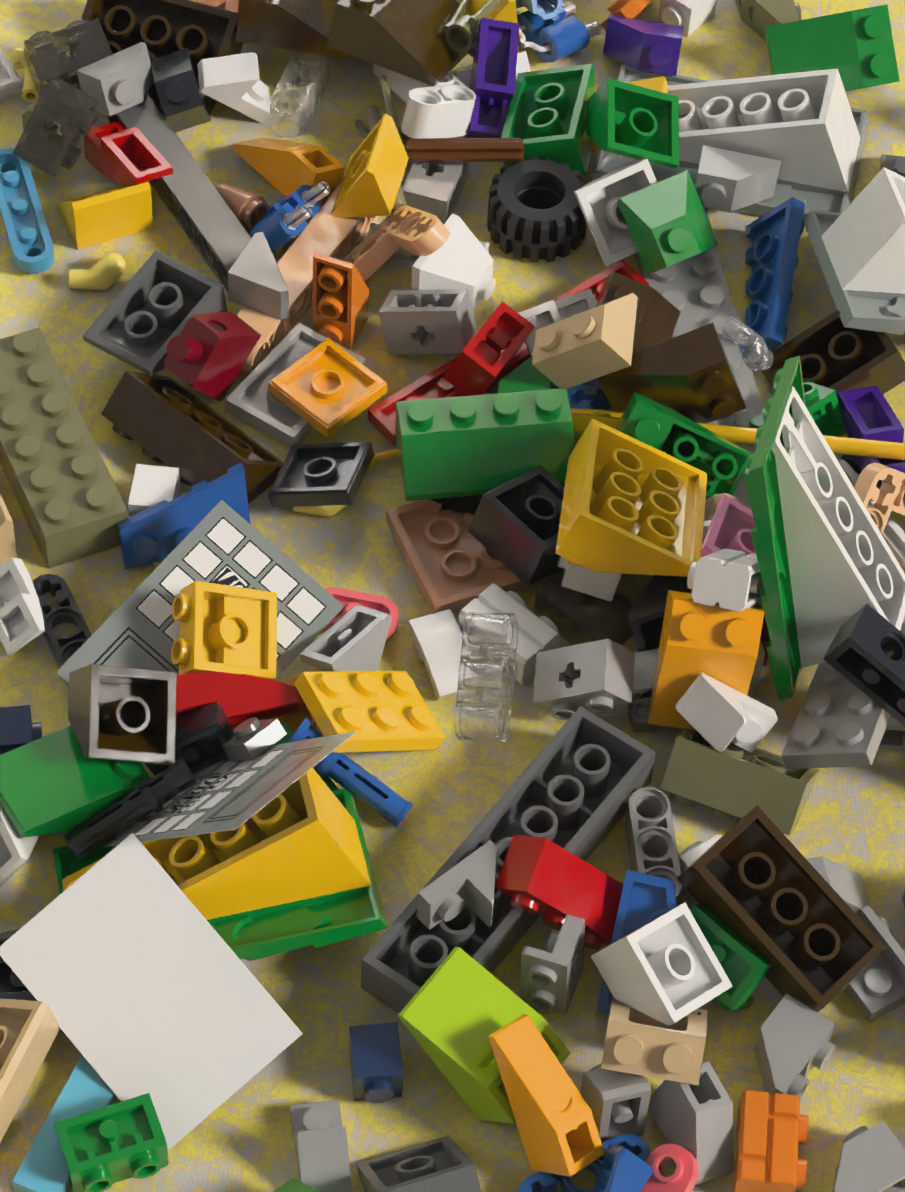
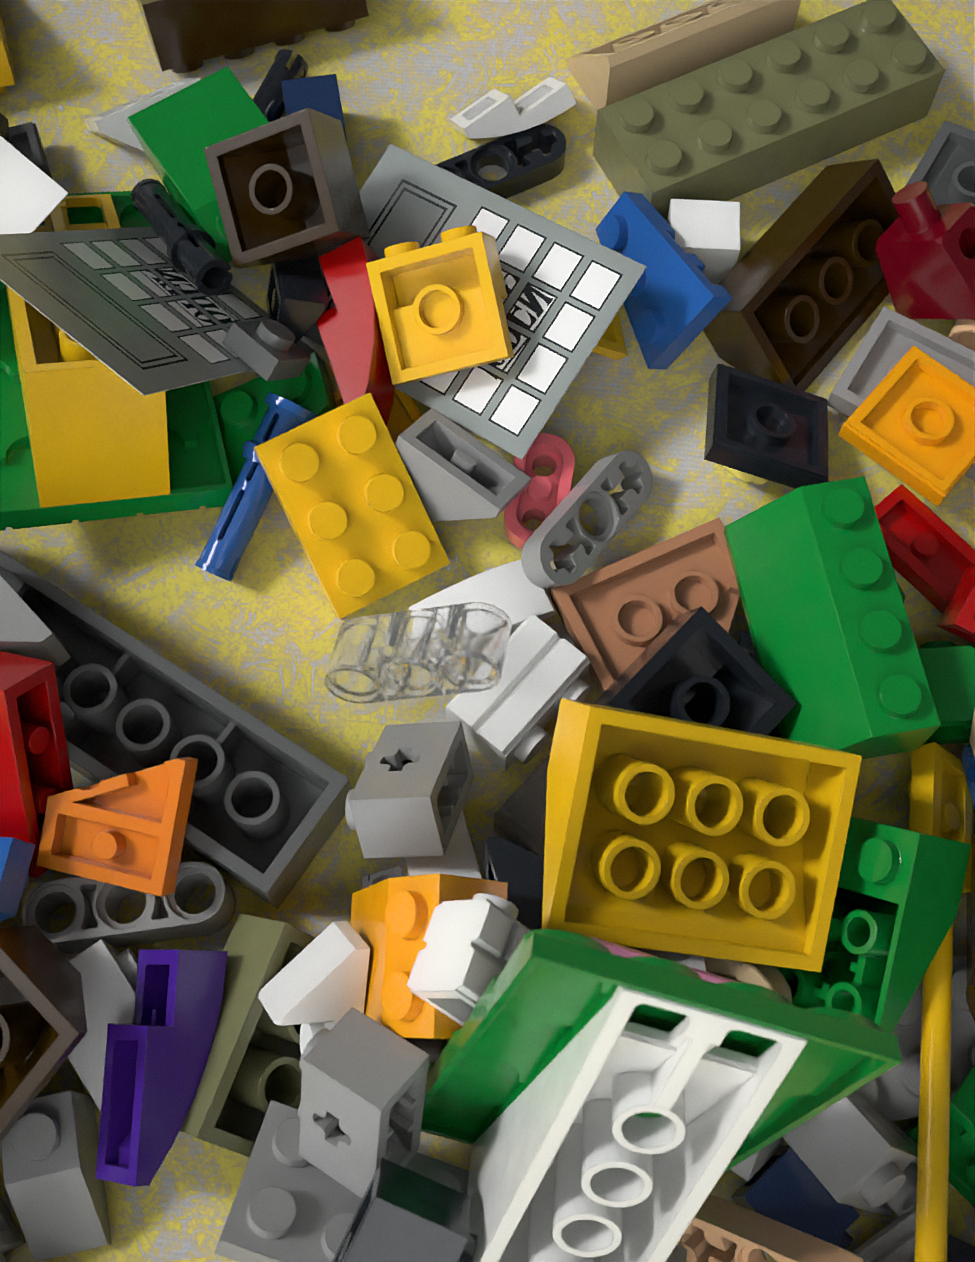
camera: 90 degrees right, 15 degrees up
none -> orange wing [36,757,198,897]
none -> dark purple slope [95,950,228,1187]
none -> light grey brick [297,1007,430,1198]
none -> light grey beam [521,450,653,589]

